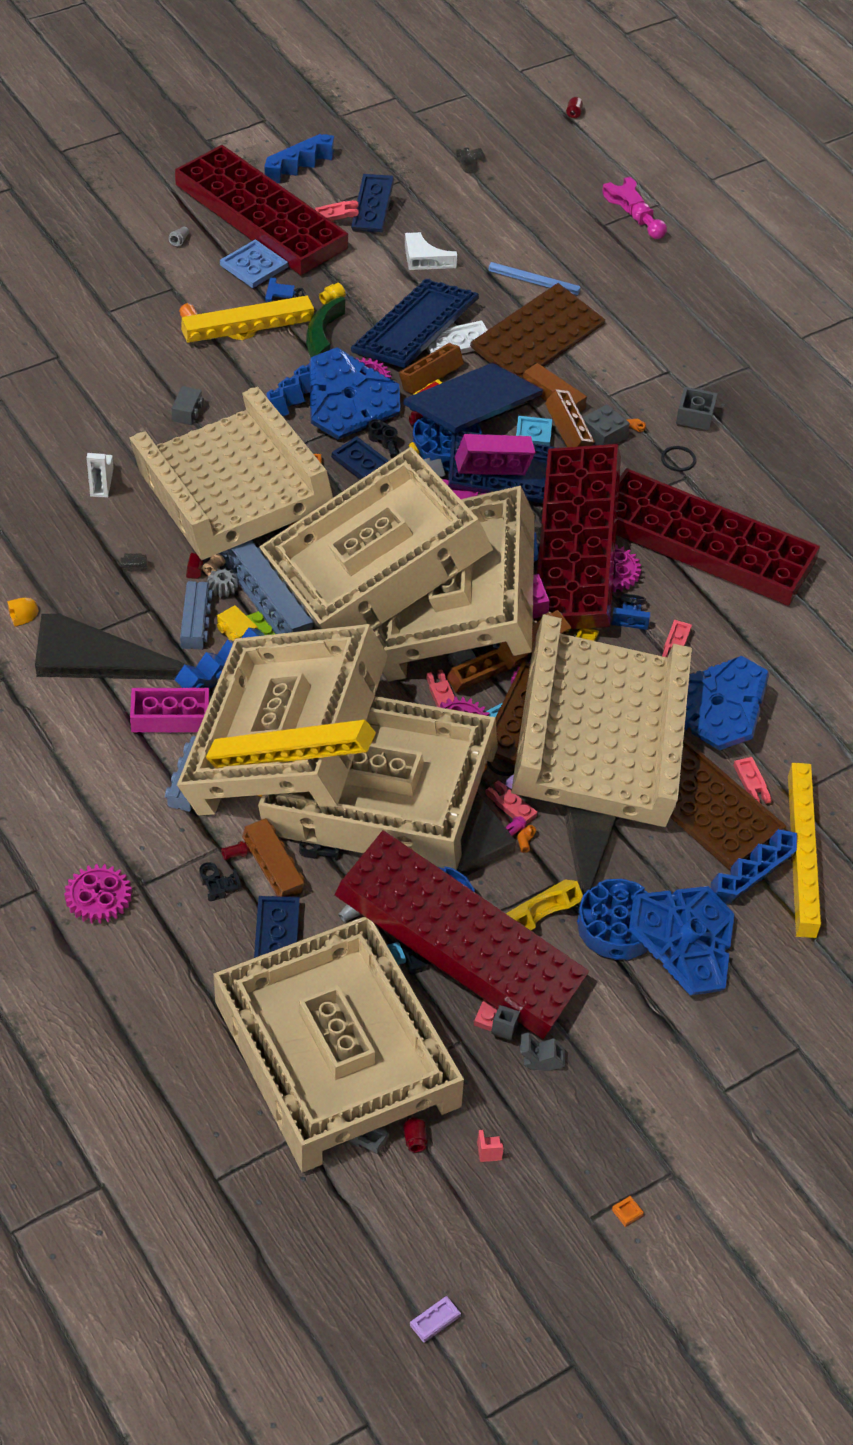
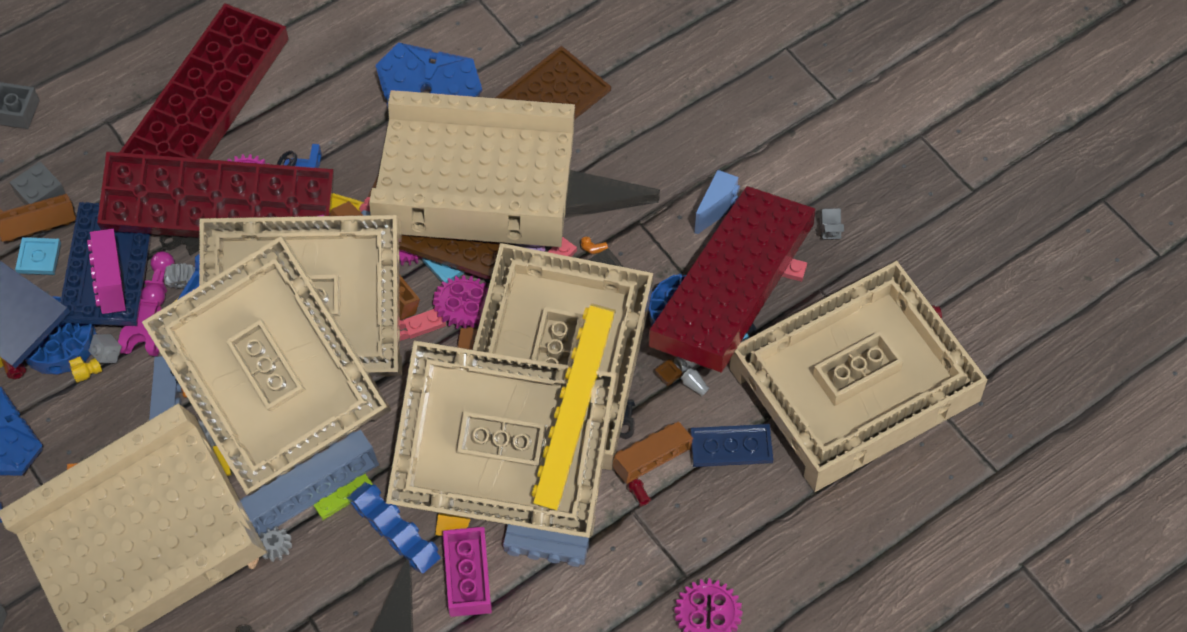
camera: 90 degrees left, 10 degrees up
sand blue brick [180,581,213,650] -> none
dark red brick [186,553,204,579] -> none
black piece [199,862,241,902] -> none
yellow brick [217,605,258,641] -> none
dark blue plate [331,436,389,480] -> none
black beam [368,419,398,458] -> none
lavender plate [410,1296,461,1343] -> none
coral panel [477,1130,503,1162] -> none
dark grey brick [491,1005,520,1041] -> none
dark pink pin [501,816,527,839] -> none
yellow arch [506,879,583,930] -> none
blue brick [577,879,648,960] -> none
orange tile [612,1196,644,1227] -> none
orange arm [626,419,646,432] -> none
blue plate [629,886,734,996] -> none
black piece [661,446,696,472] -> none
coral hinge [662,620,692,658] -> none
blue brick [711,829,797,904] -> none
coral hinge [733,757,771,804] -> none
yellow brick [788,763,821,938] -> none
none -> medium blue slope [695,170,740,234]

